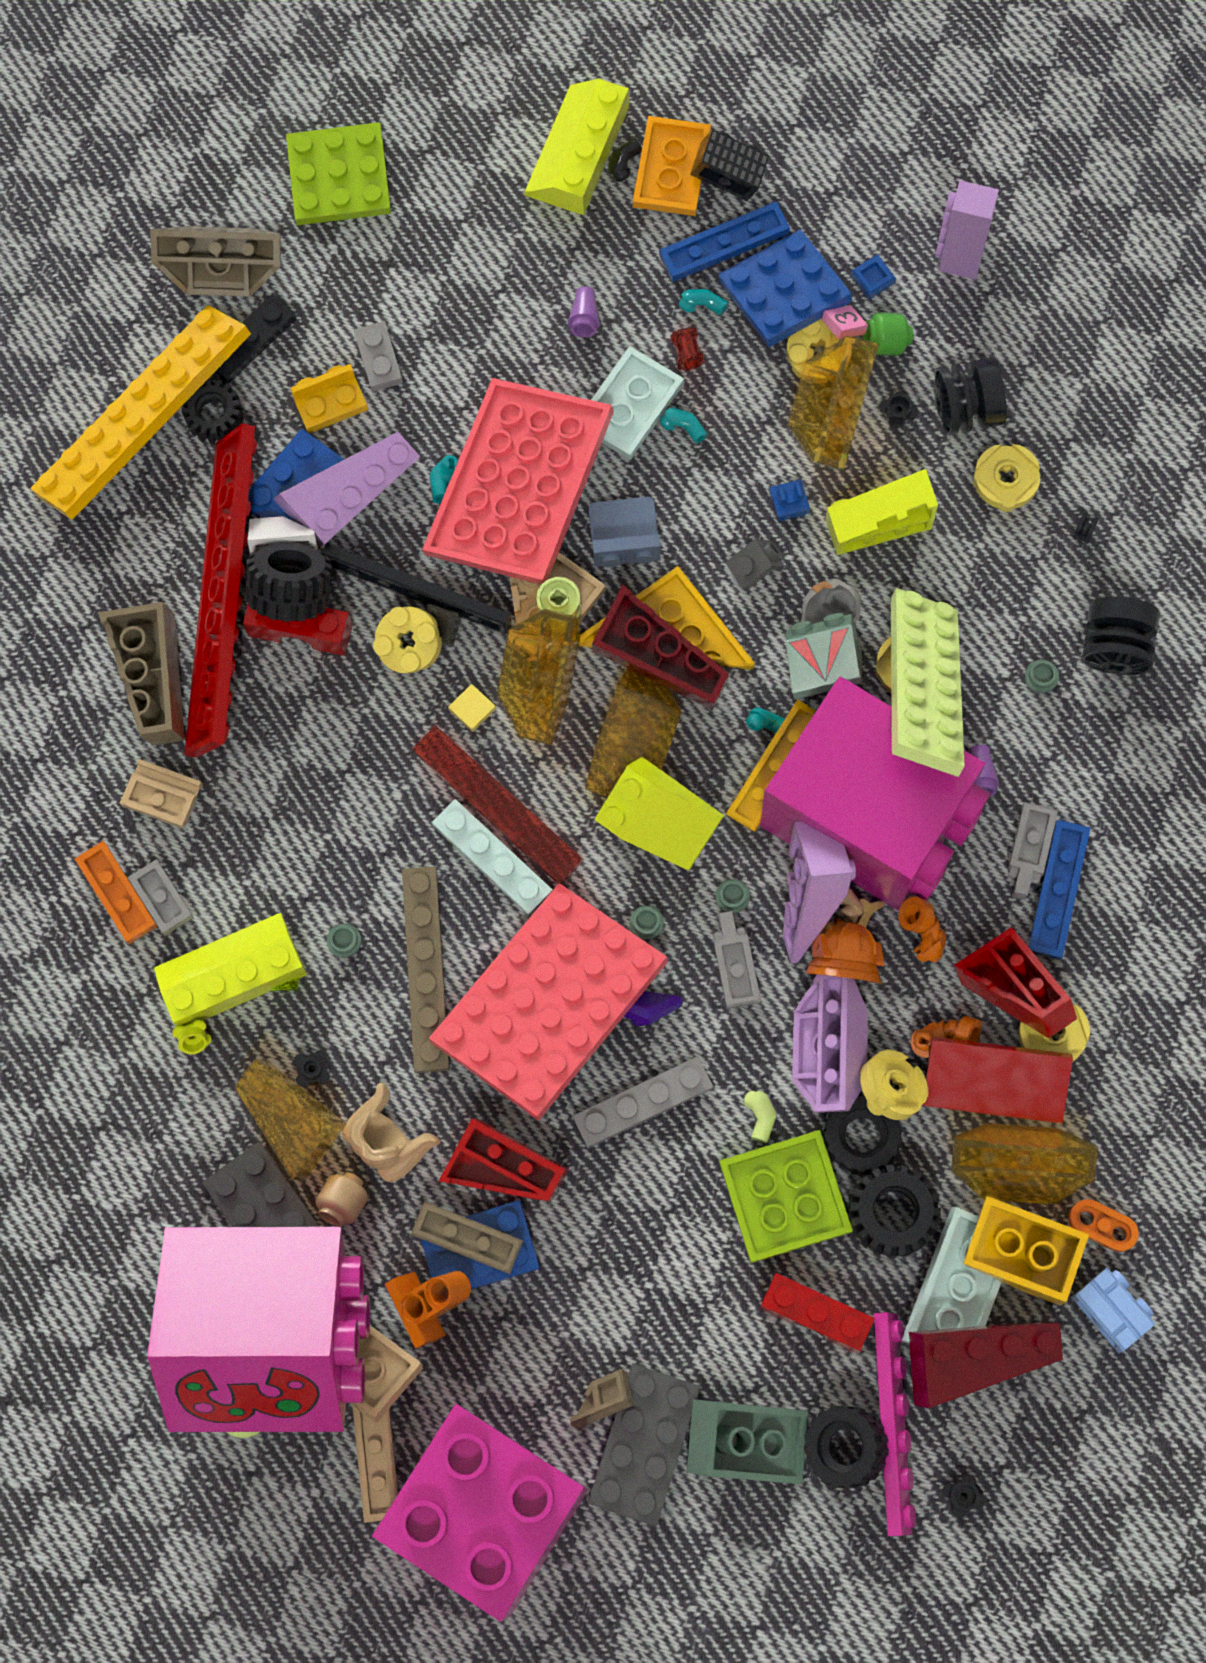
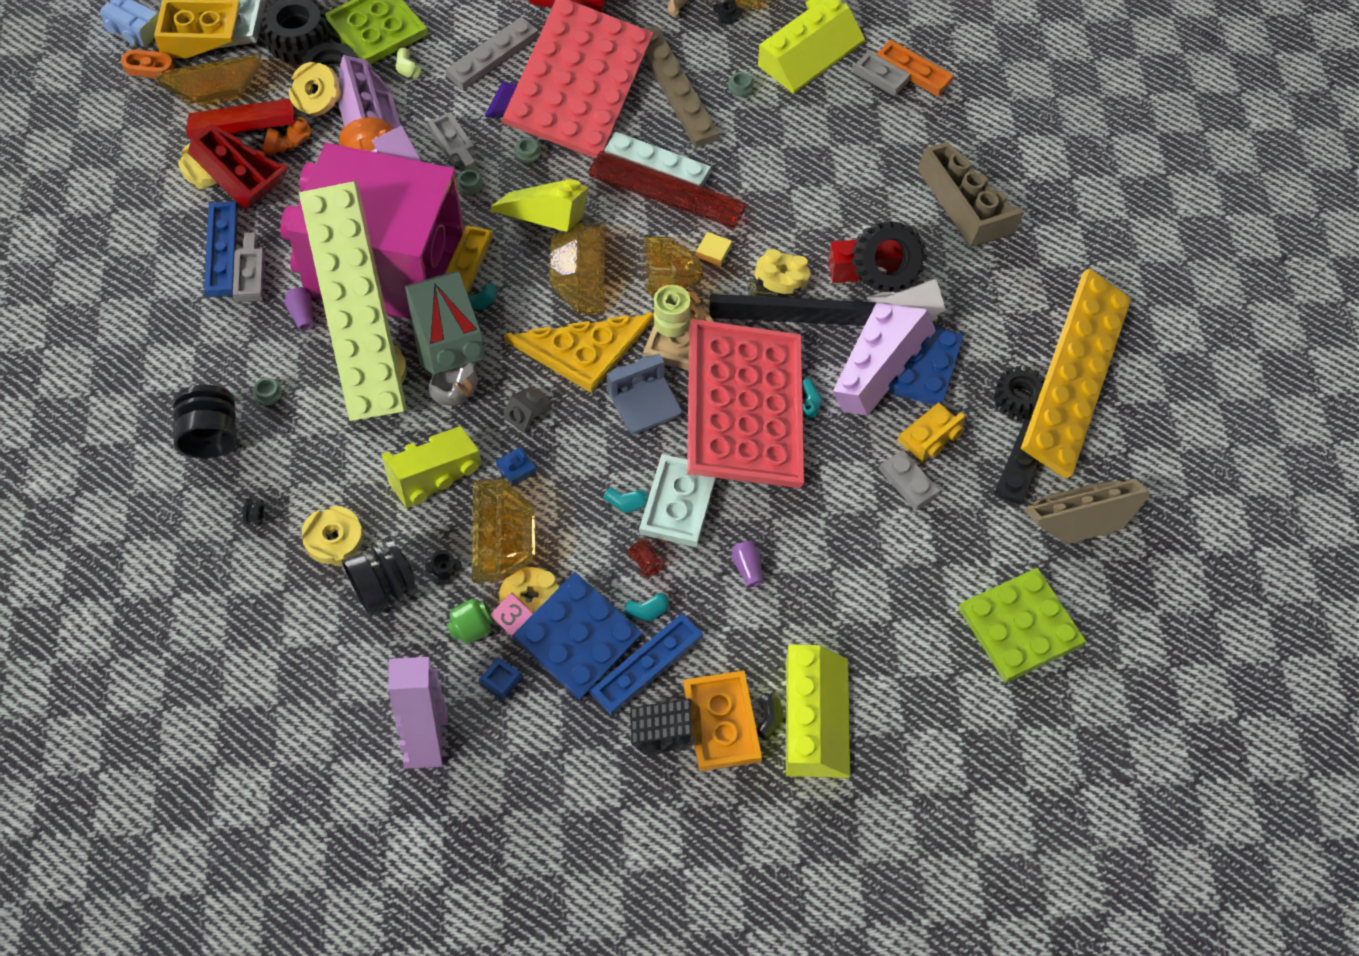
camera: 155 degrees right, 15 degrees down
tan plate [120,759,203,829] -> none
red plate [184,423,257,758] -> none
dark red wedge [592,584,729,710] -> none

